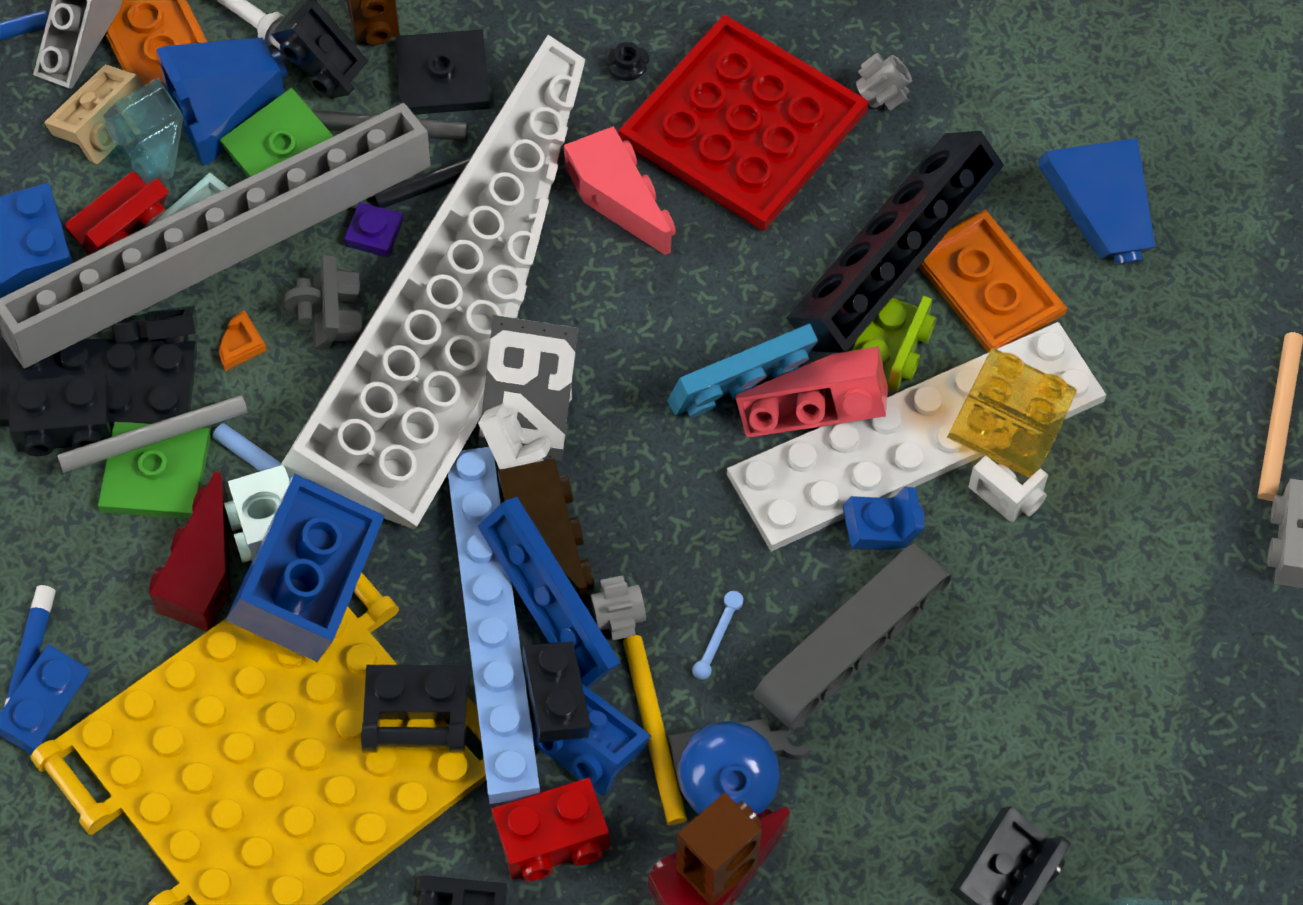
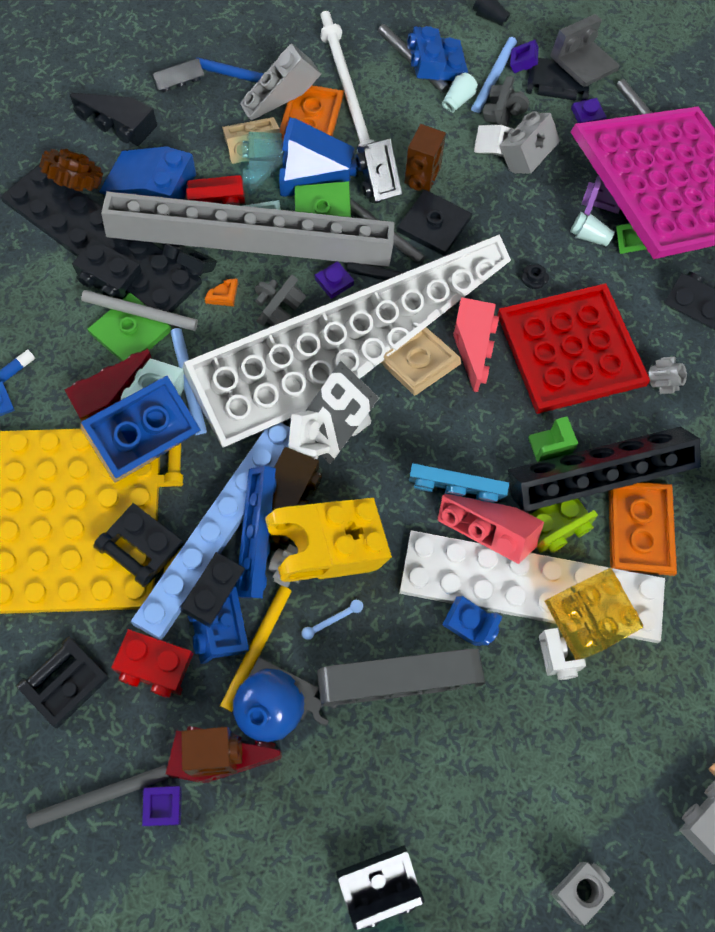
camera: 35 degrees right, 5 degrees up
none -> yellow brick [265,498,392,582]
none -> tan plate [381,327,461,396]
none -> bright green panel [528,416,578,462]
none -> light grey brick [550,862,615,926]

